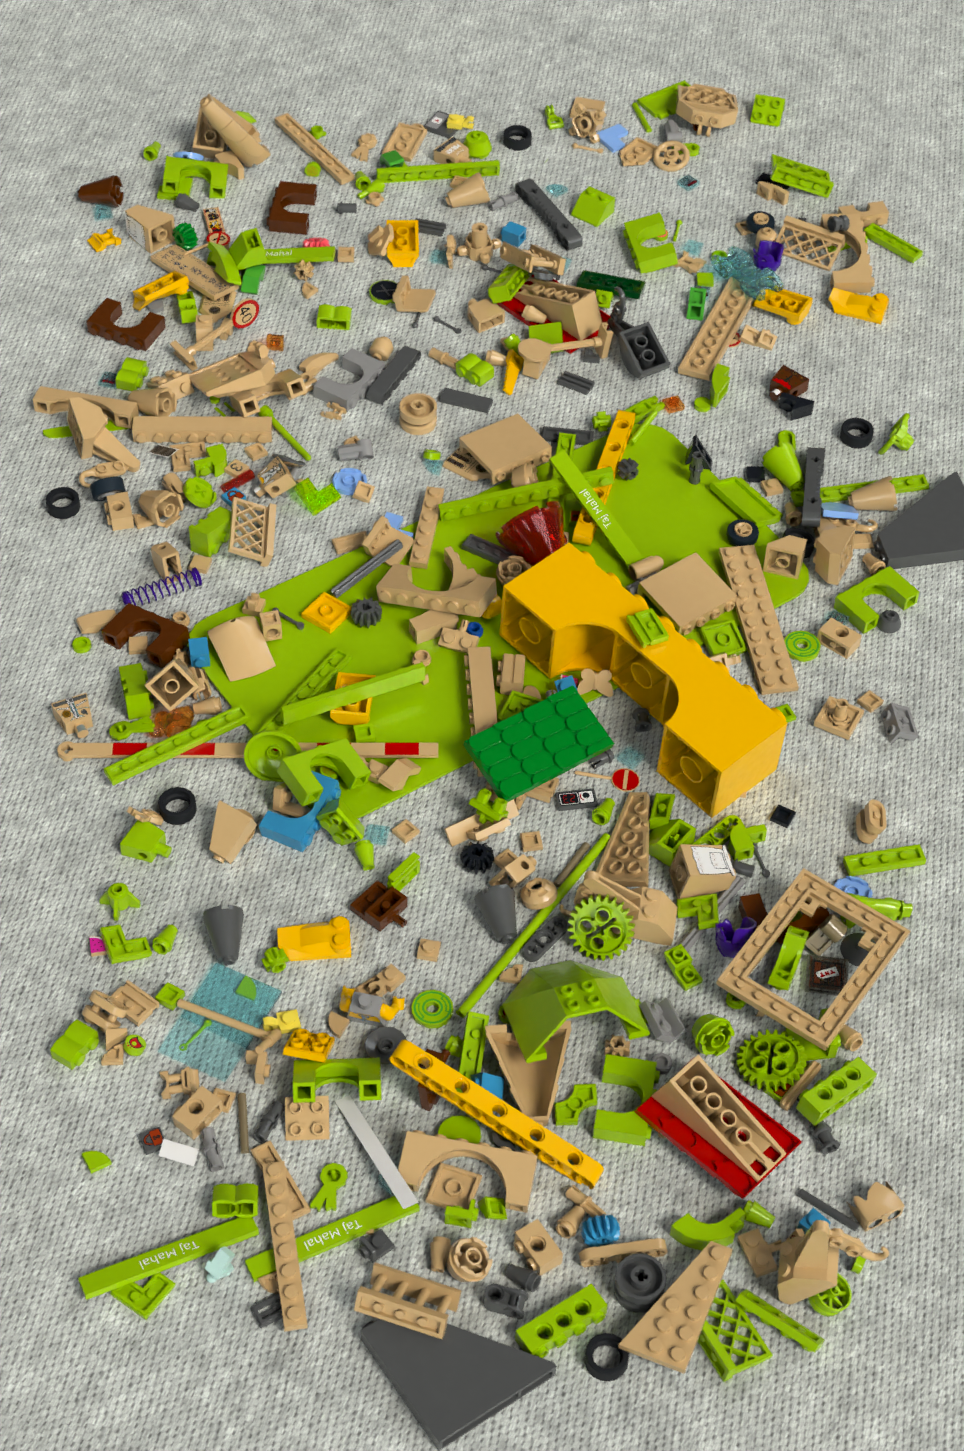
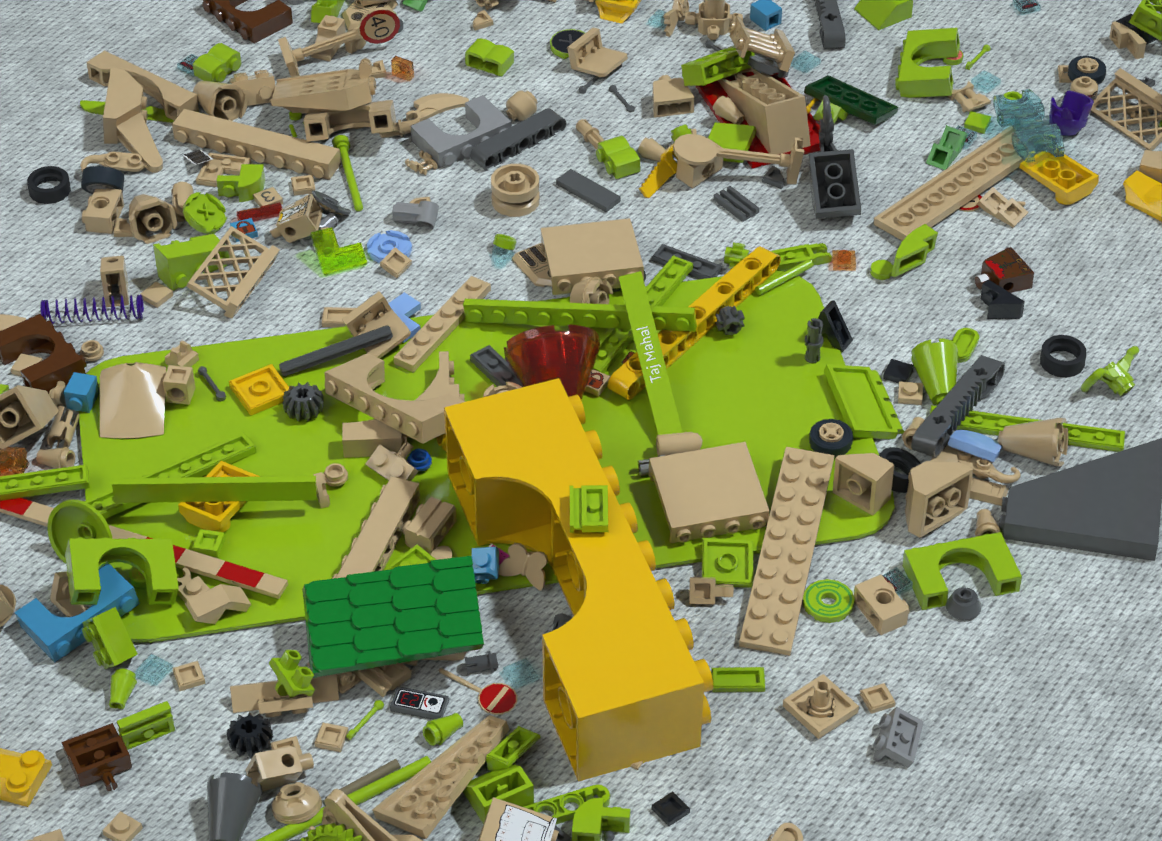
camera: 25 degrees right, 5 degrees down
none -> lime hinge [346,700,384,740]

